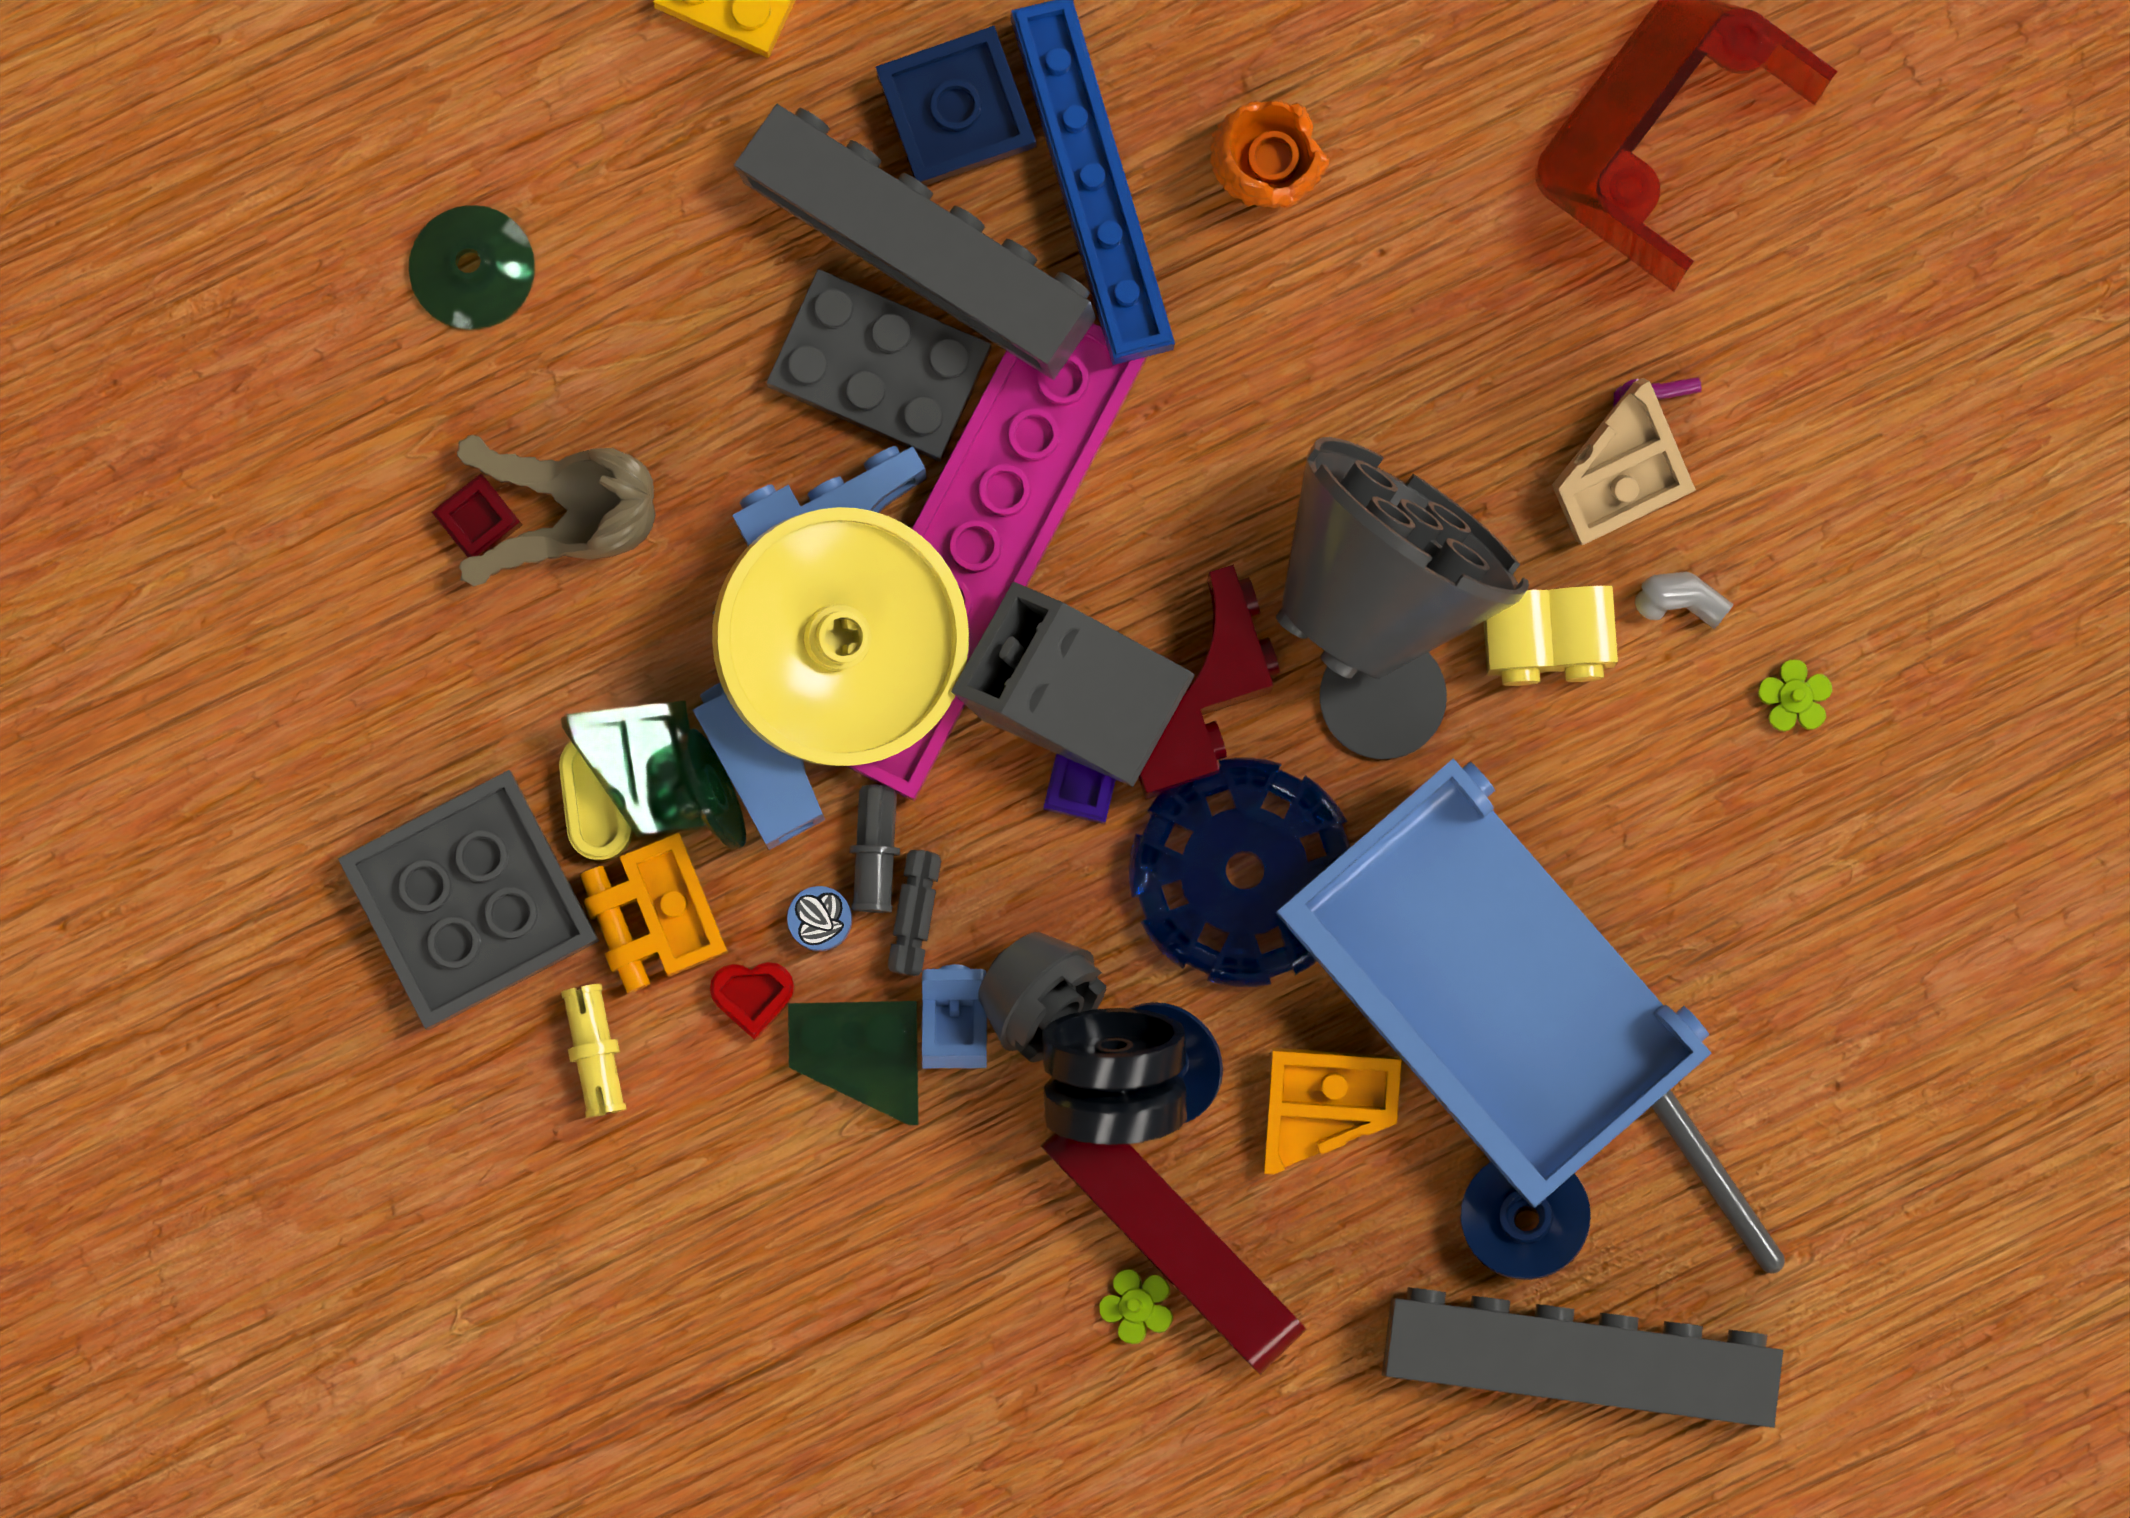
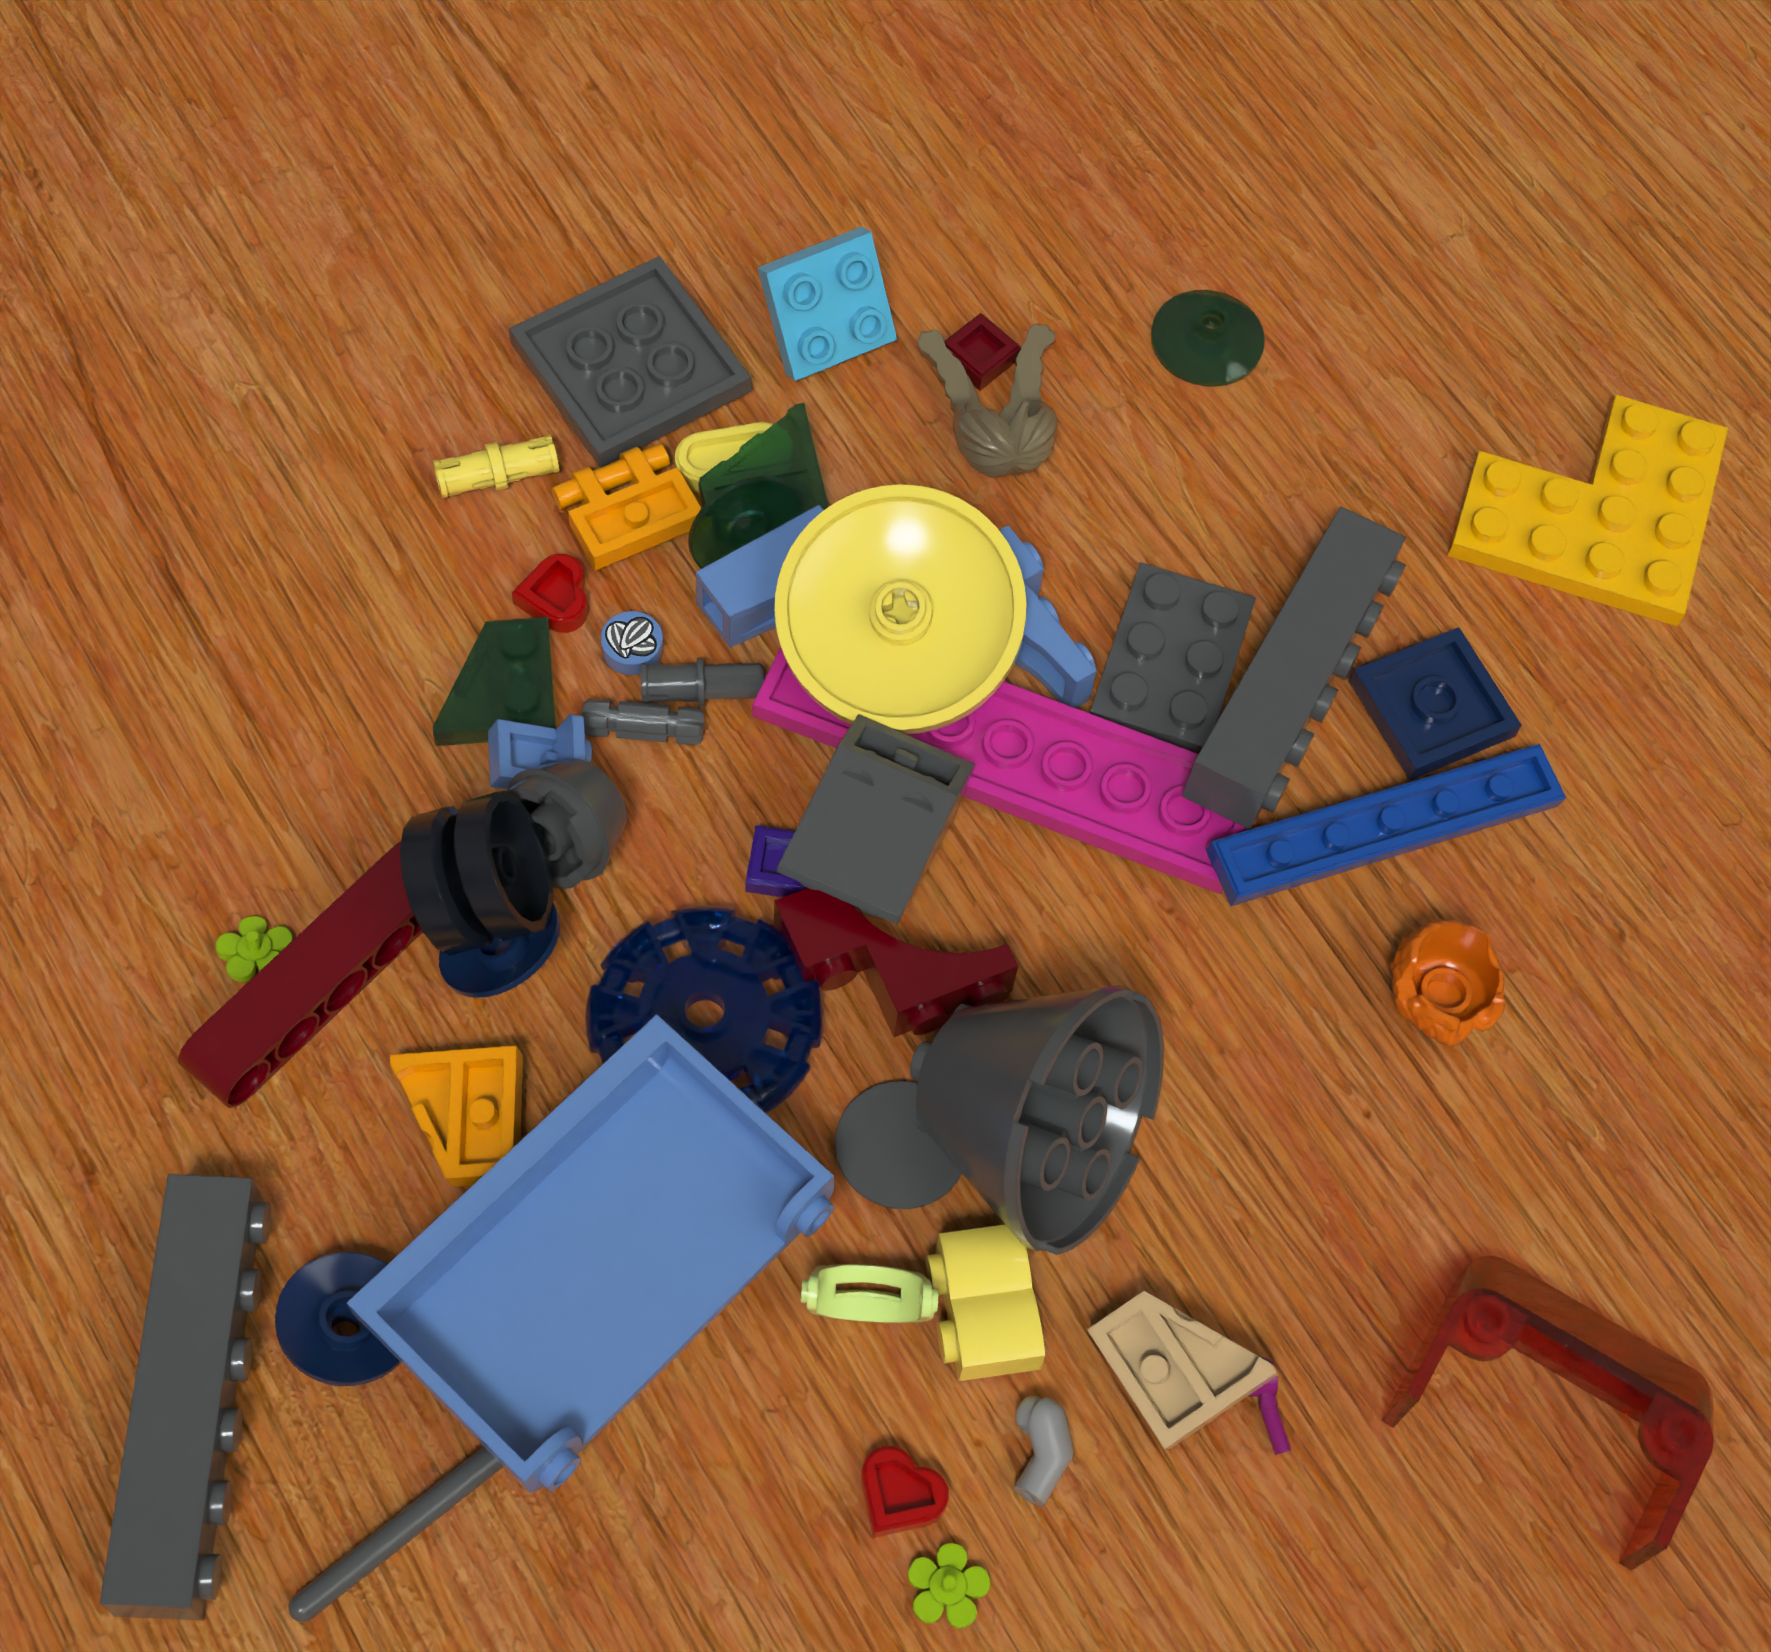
camera: 80 degrees right, 20 degrees down
none -> medium azure plate [757,226,897,381]
none -> yellowish green helmet [801,1264,939,1323]
none -> red tile [861,1446,949,1538]

